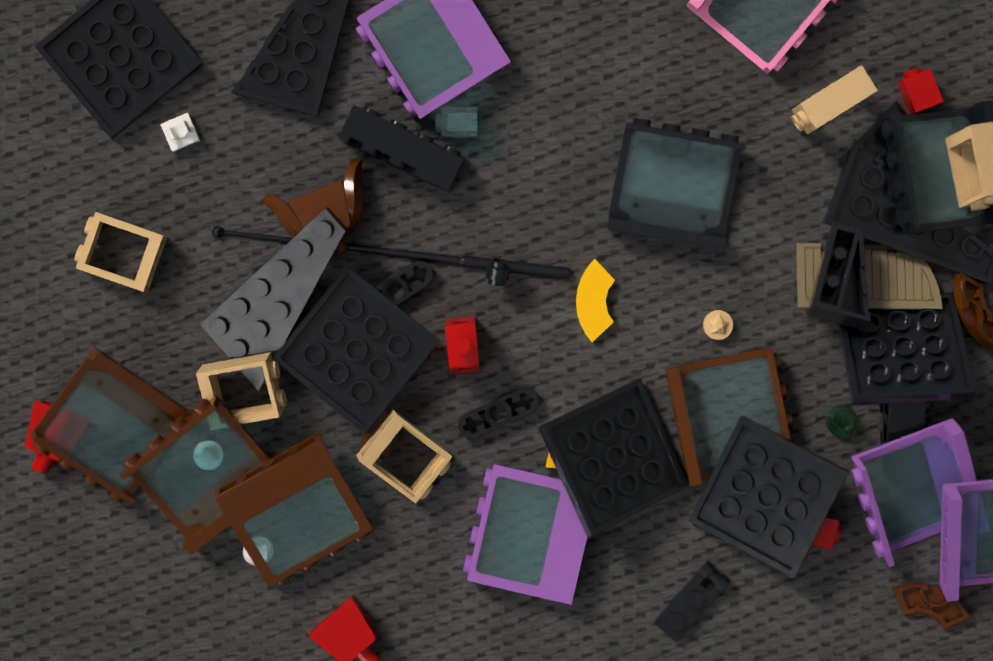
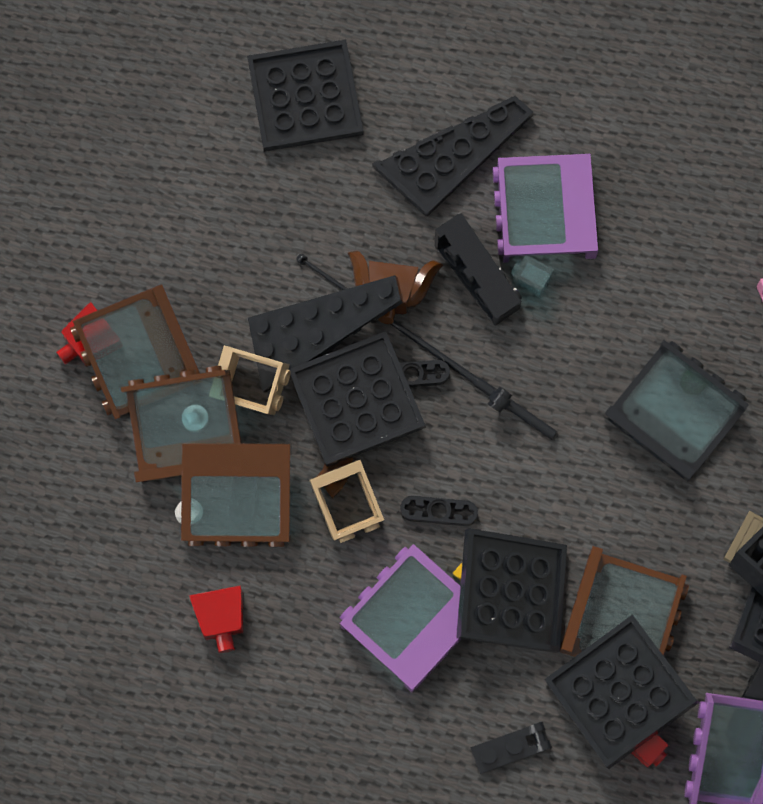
camera: 30 degrees right, 15 degrees down
tan window [74,212,167,292] -> none
white tile [160,113,200,152] -> none
red torso [445,316,480,374] -> none
yellow tile [576,259,615,342] -> none
tan tile [703,310,733,340] -> none
clear green tile [826,405,857,437] -> none

